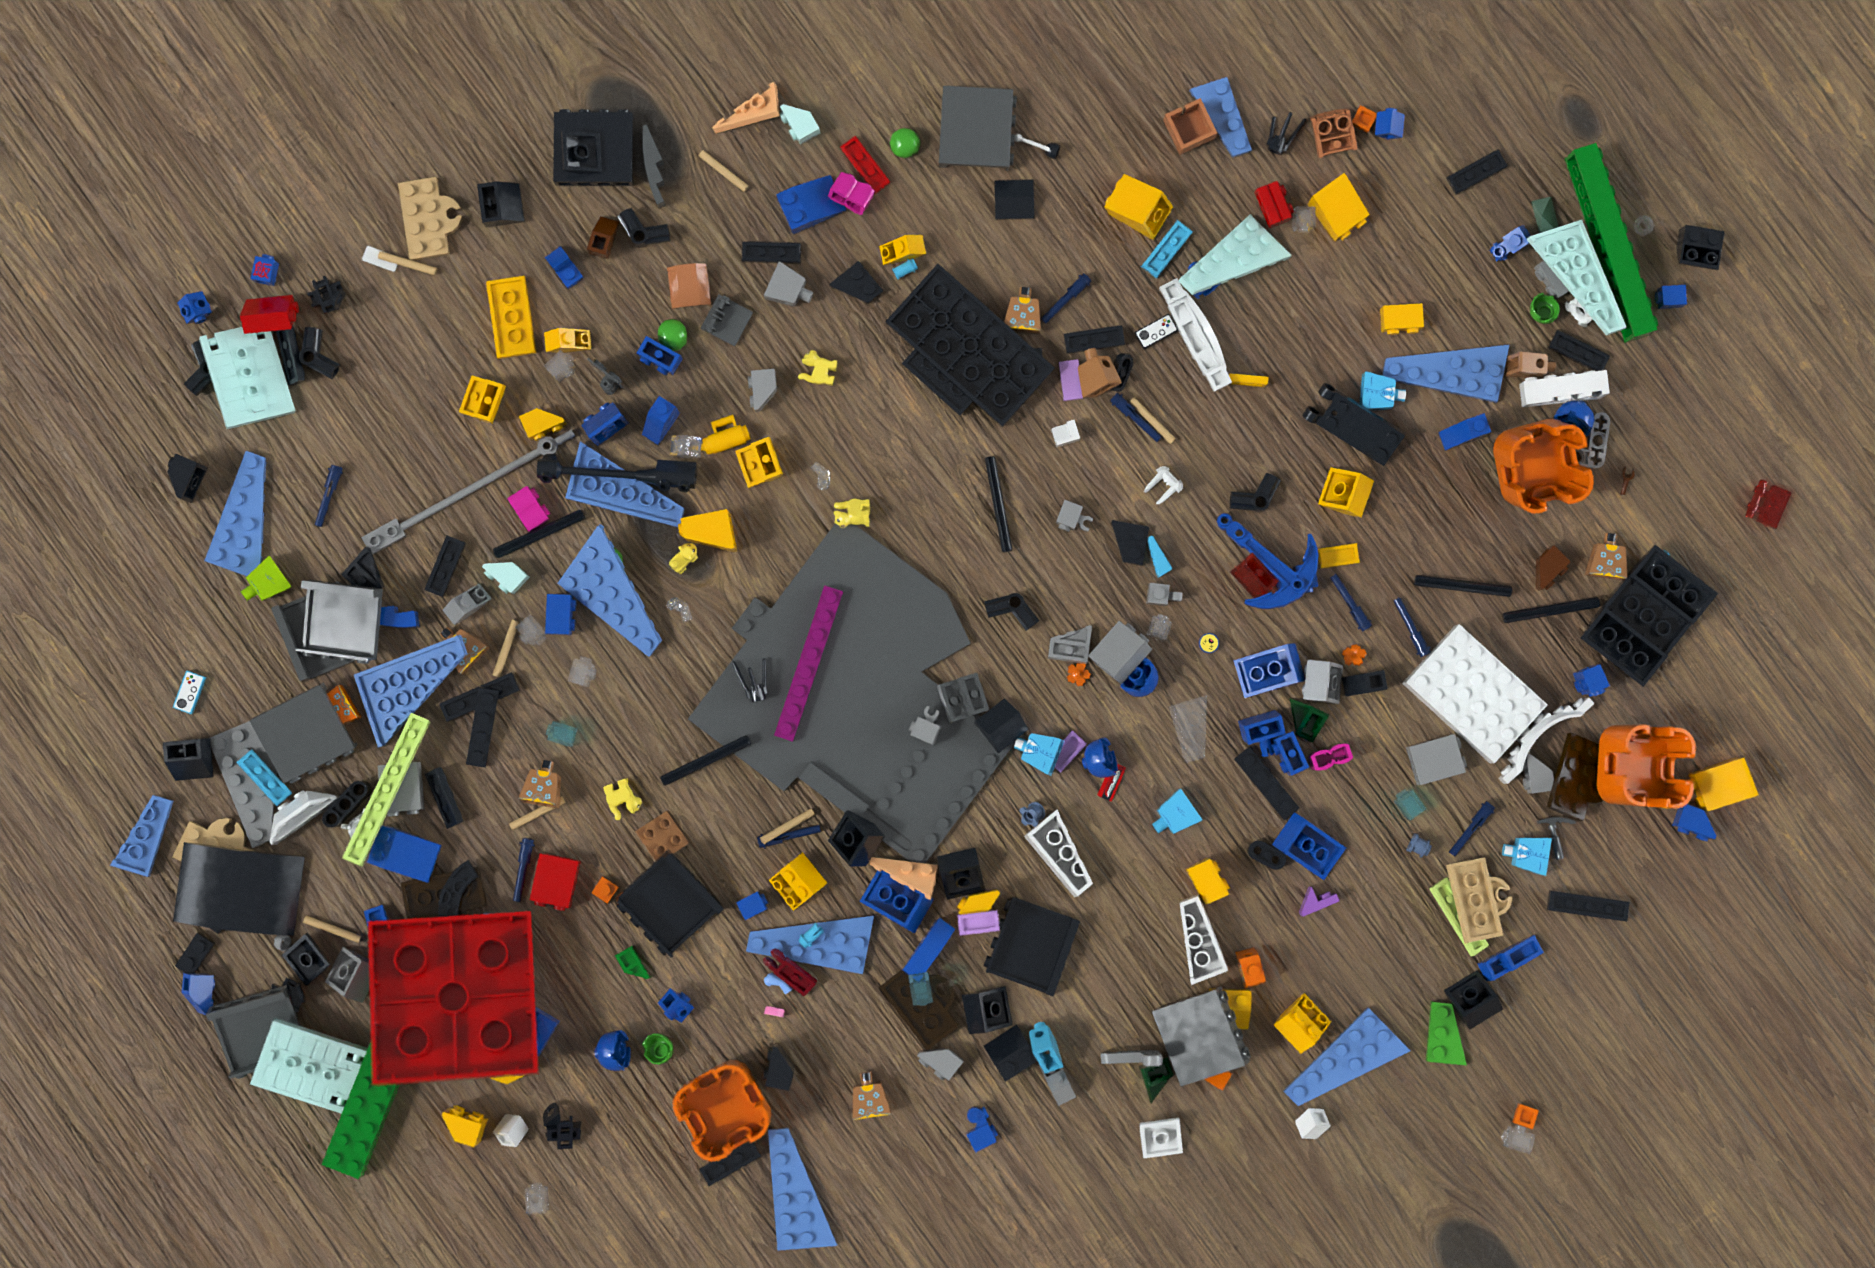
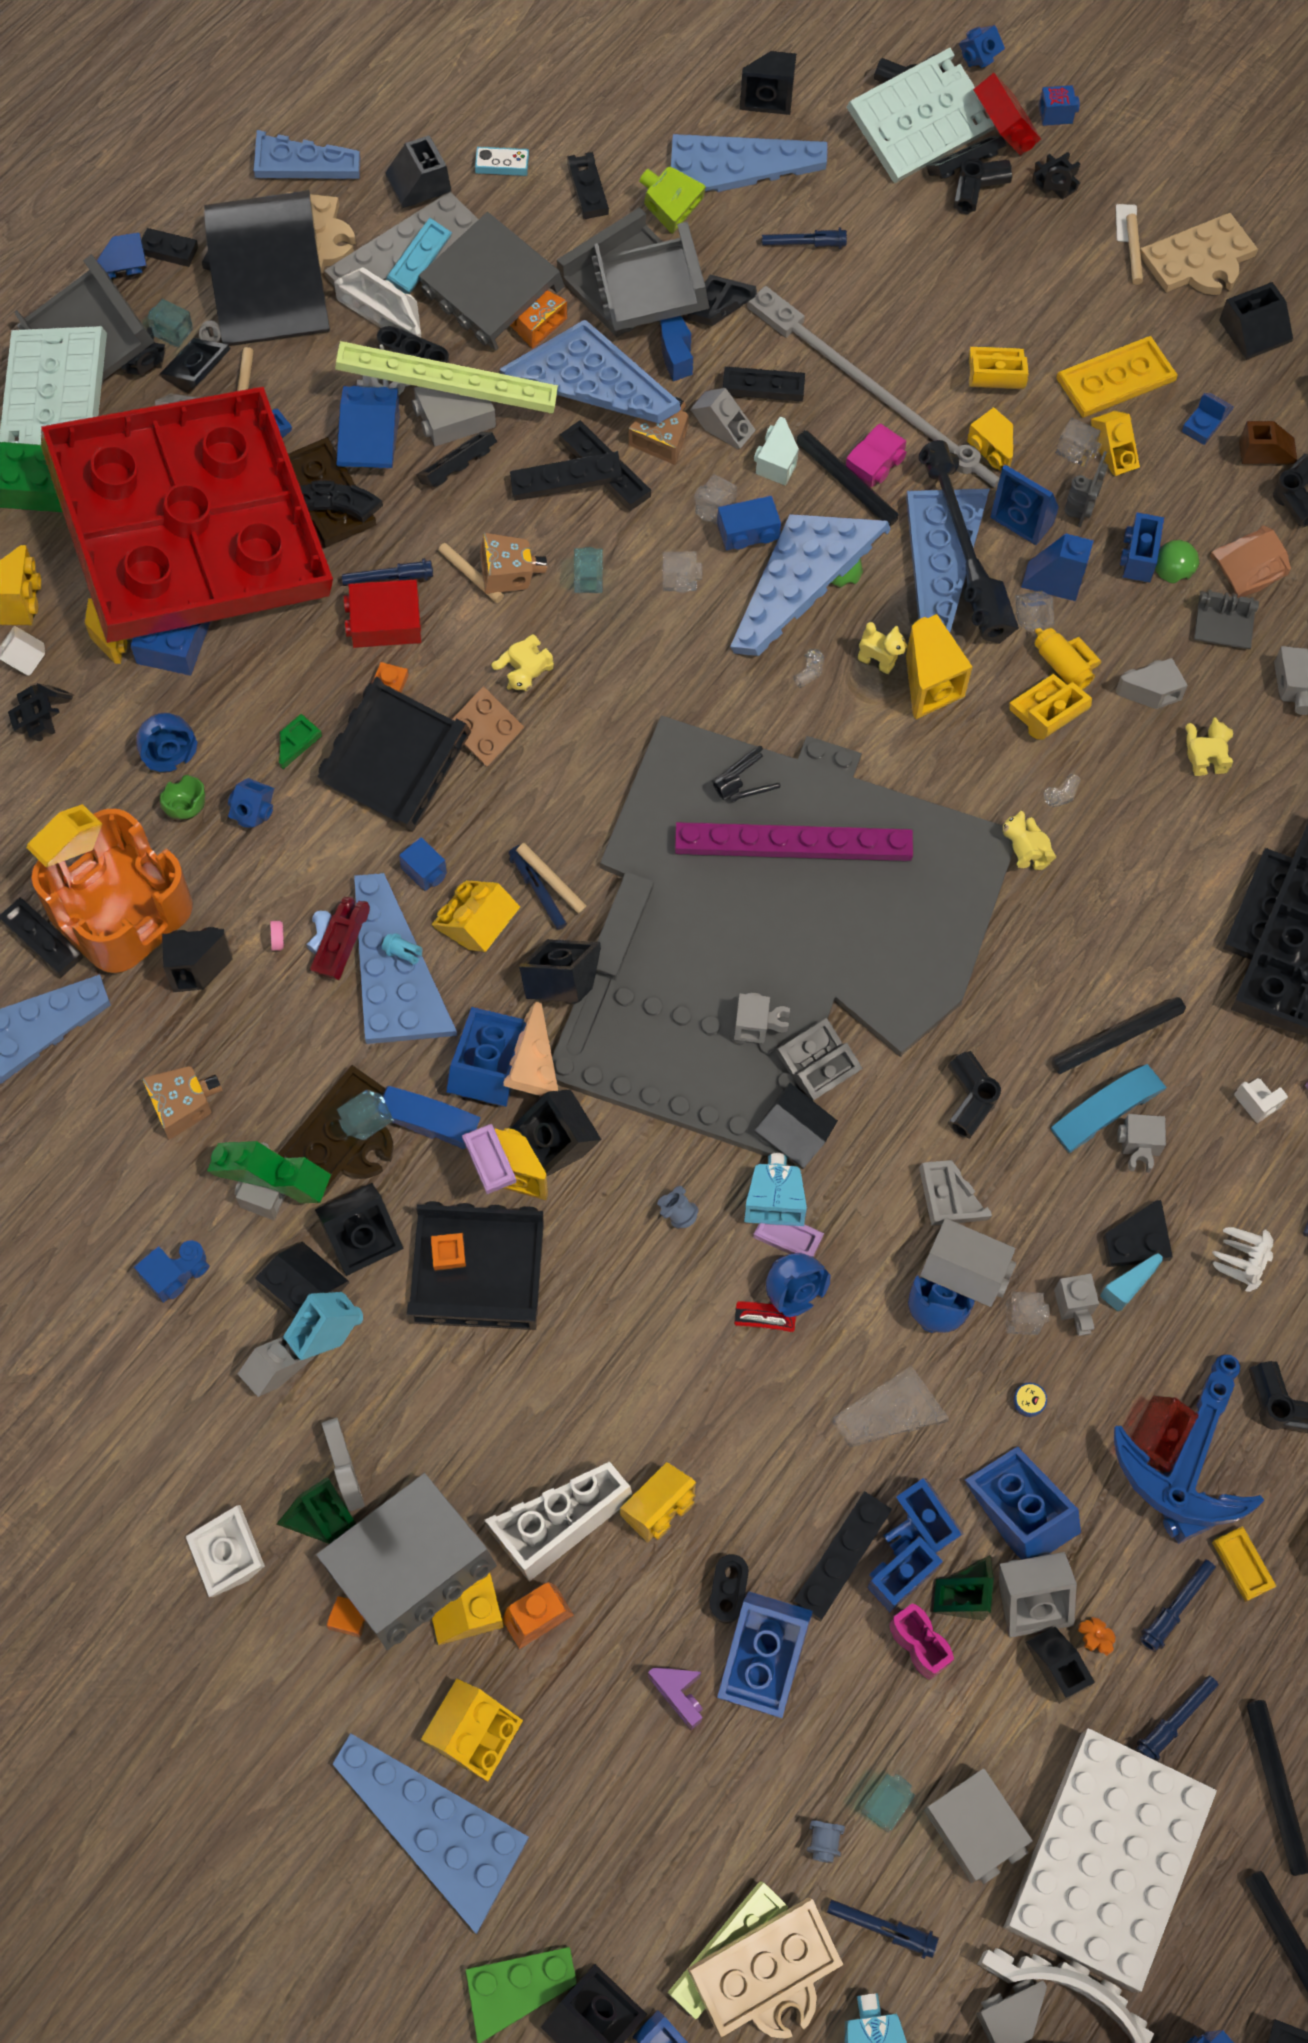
camera: 70 degrees right, 20 degrees down
tan bar [493,620,519,677] -> none
black axle [660,735,751,786] -> none
white wedge [1024,810,1093,898] -> none
orange plant [1067,663,1091,686] -> none
medium azure torso [1152,789,1202,834] -> none
white panel [1295,1108,1330,1139] -> none
none -> yellow slope [26,804,102,867]
none -> clear light blue brick [147,299,193,348]
none -> green arch [207,1141,331,1203]
none -> orange plate [431,1233,466,1270]
none -> black plate [567,152,609,220]
none -> dark azure slope [1050,1064,1167,1153]

